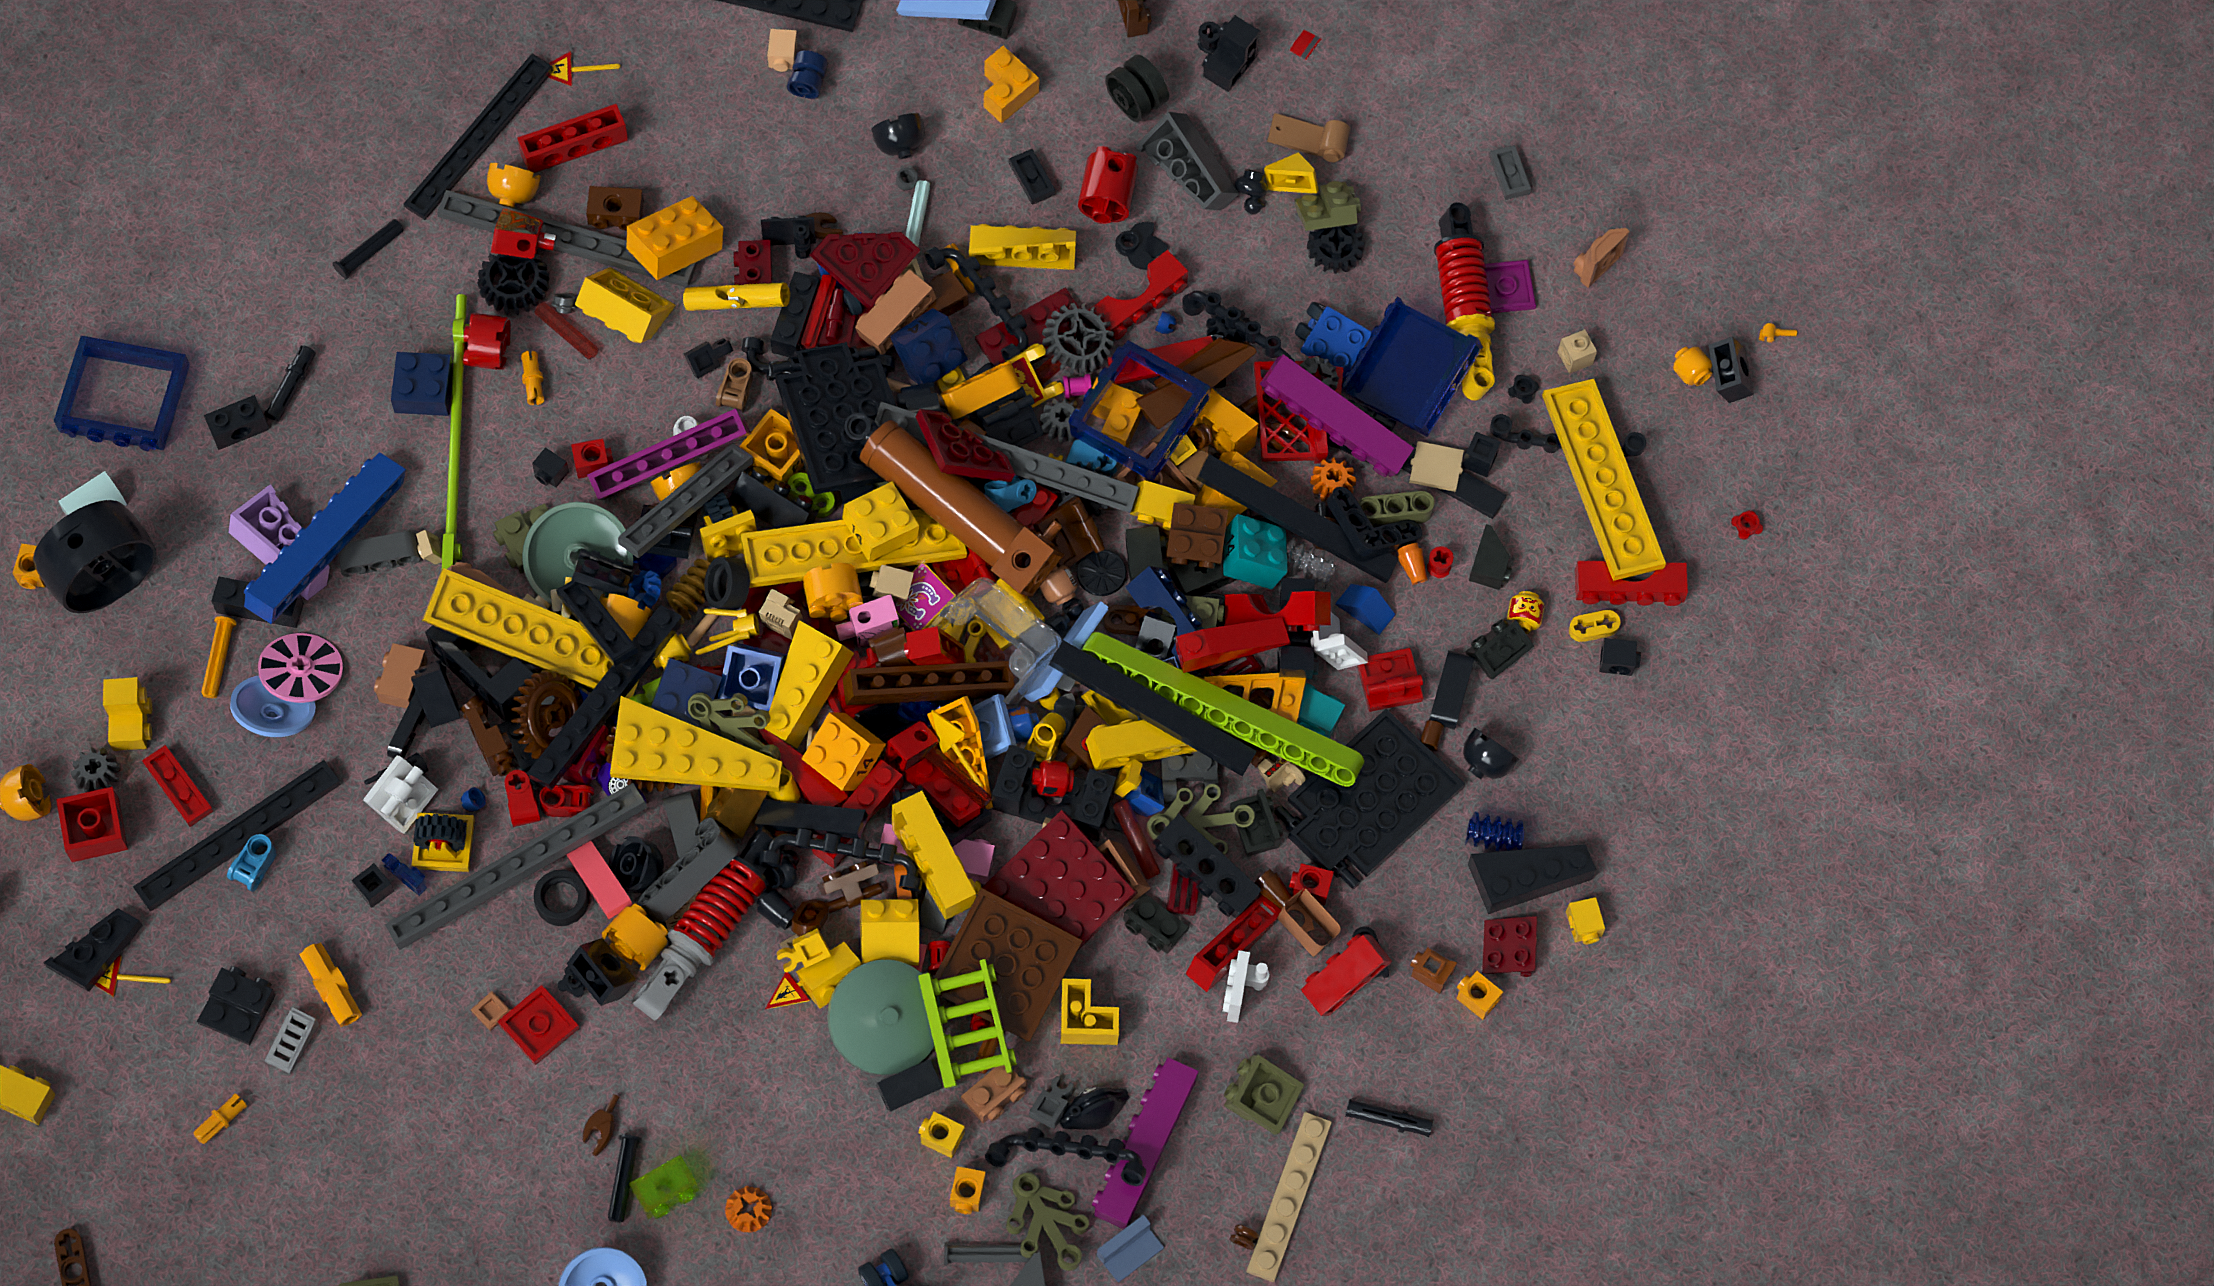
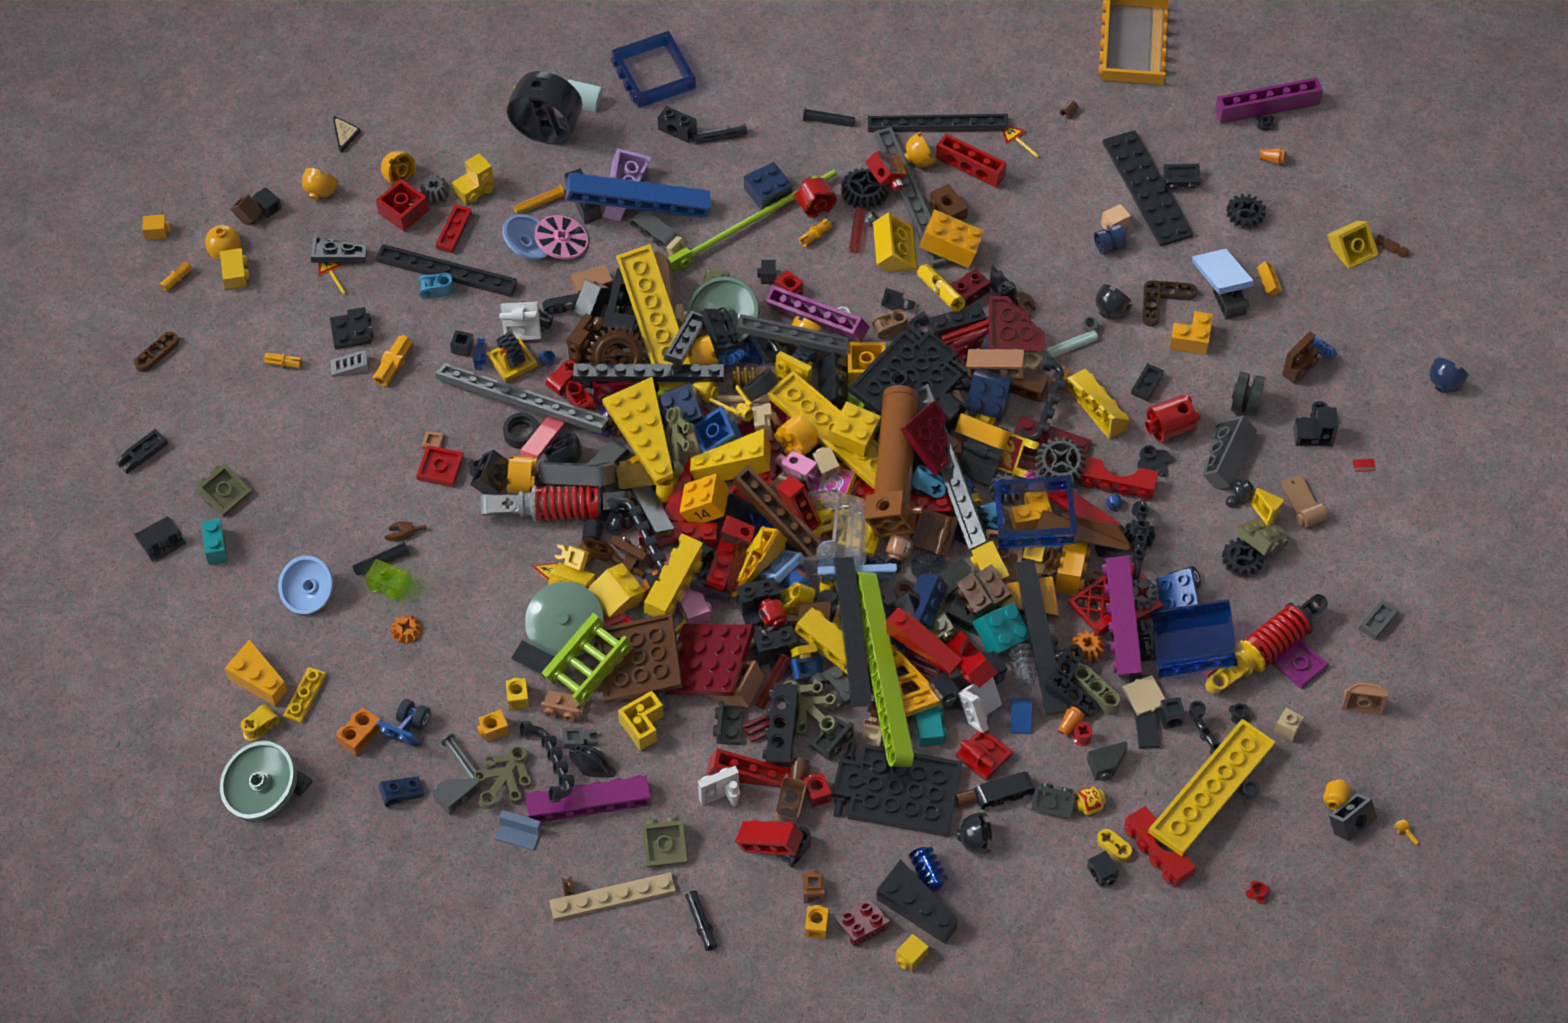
camera: 60 degrees right, 10 degrees down
none -> dark brown beam [1142,280,1197,327]

